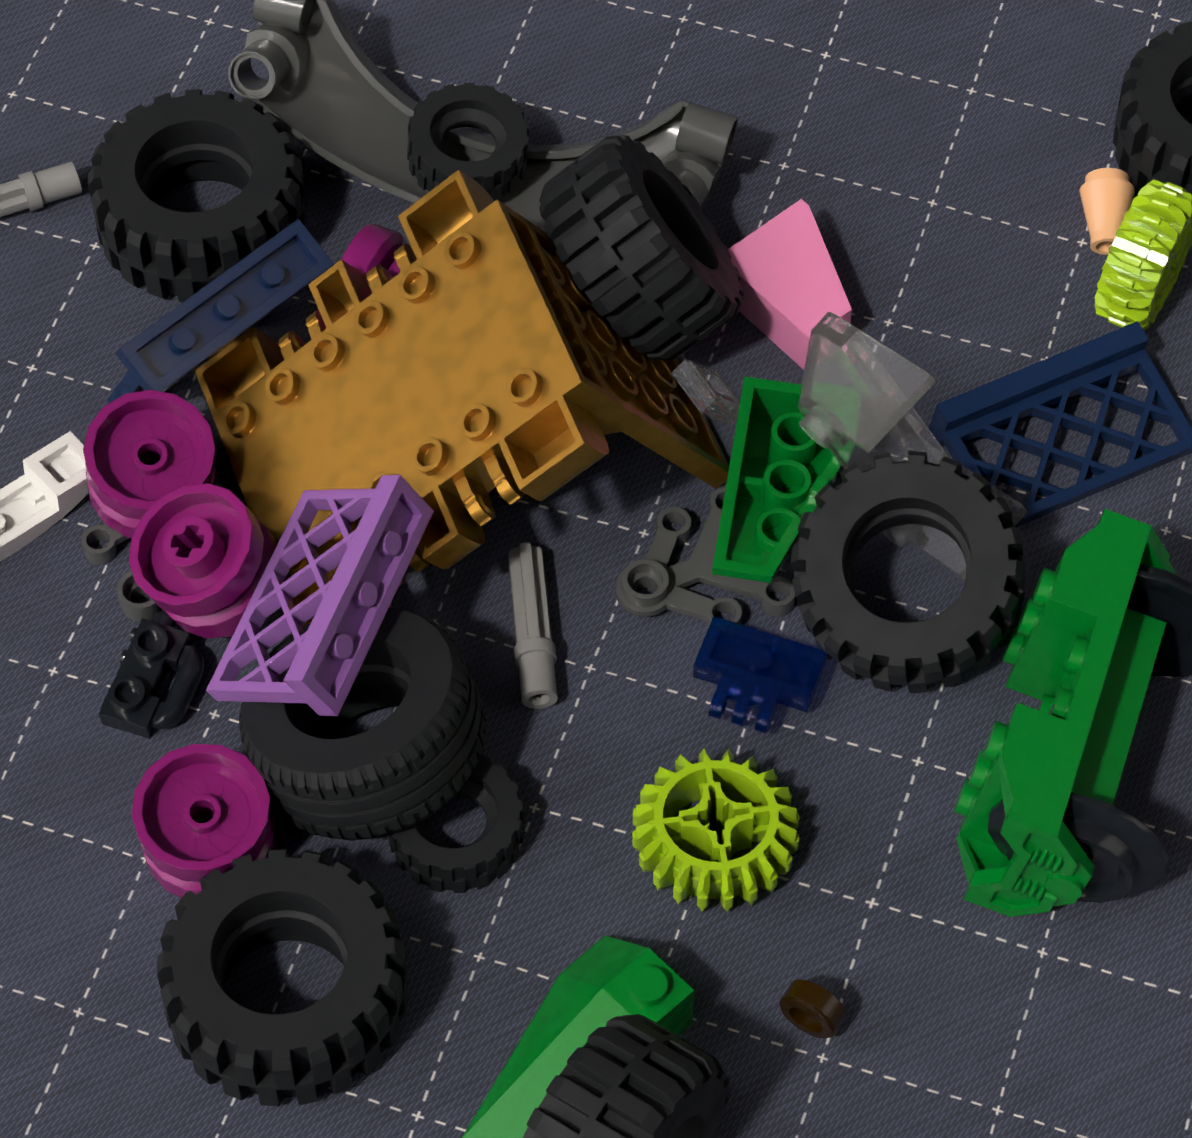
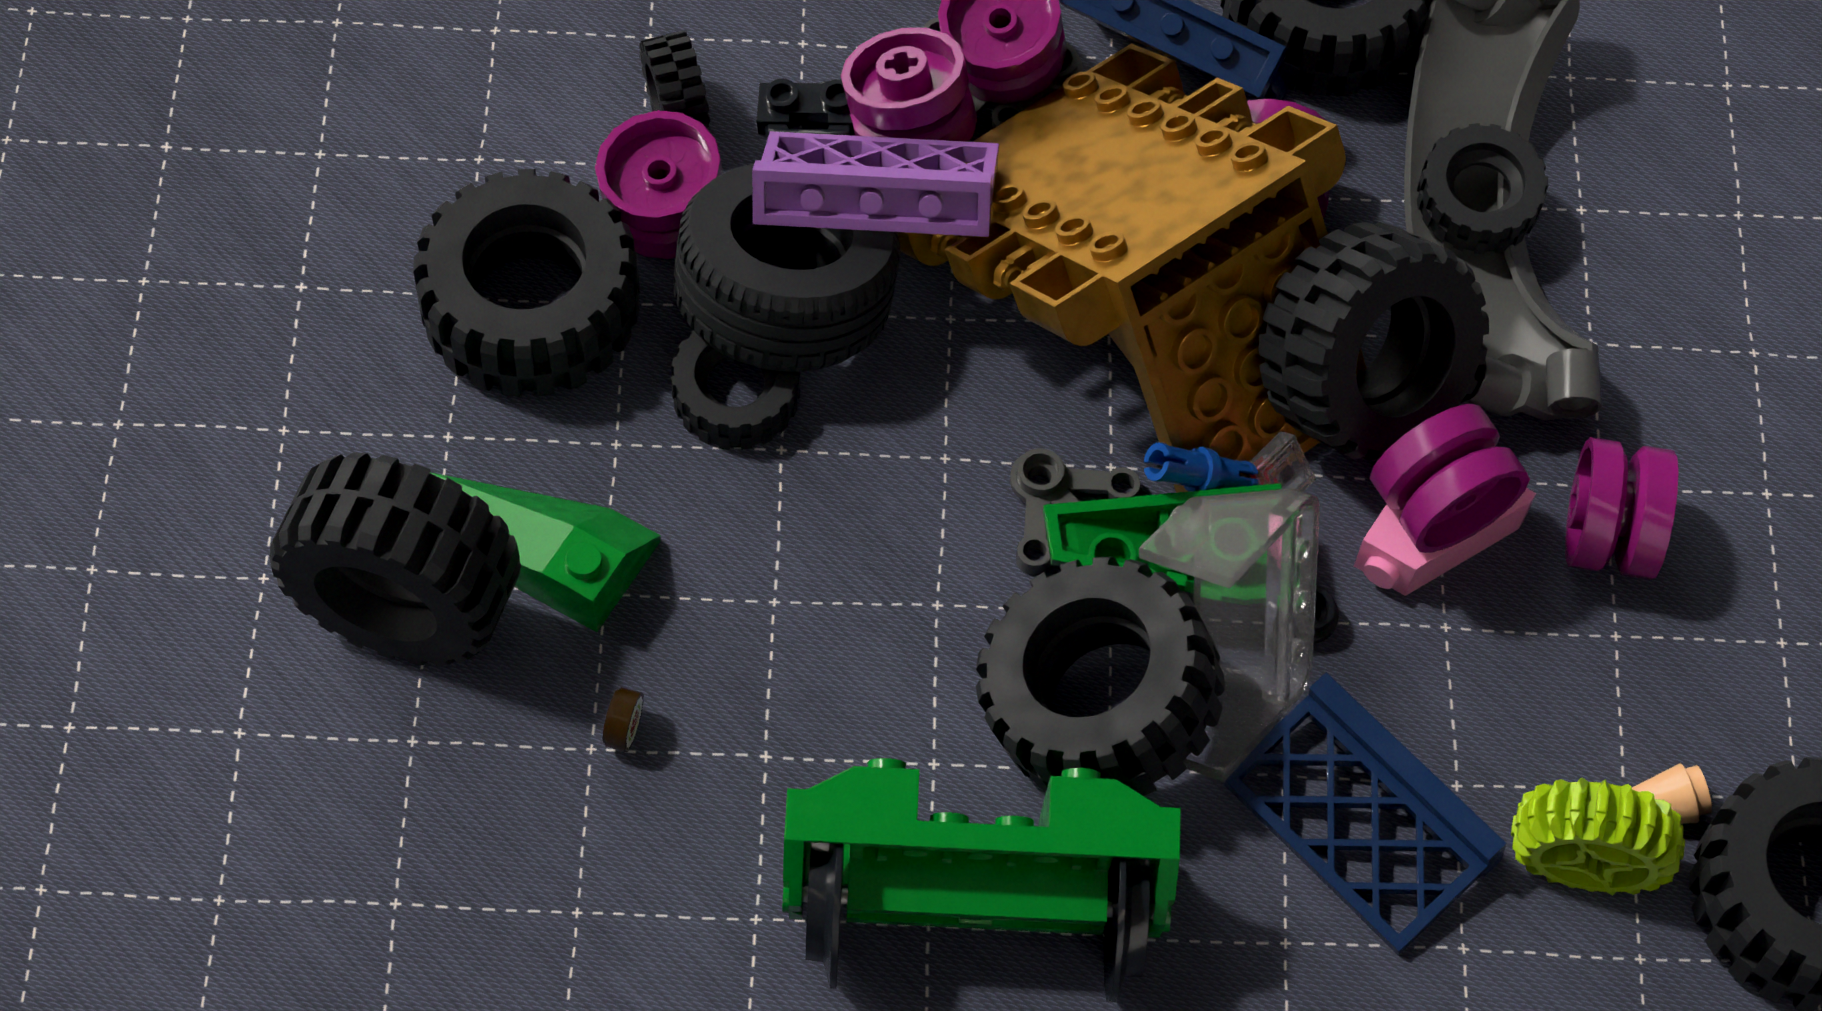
camera: 70 degrees right, 5 degrees up
light grey axle [508,542,558,709] -> none
lime gear [632,748,799,912] -> none
clear blue hinge [693,617,827,734] -> none
none -> black tyre [639,30,710,129]
none -> blue pin [1144,443,1258,492]
none -> magenta wheel [1369,404,1530,553]
none -> magenta wheel [1565,437,1679,580]

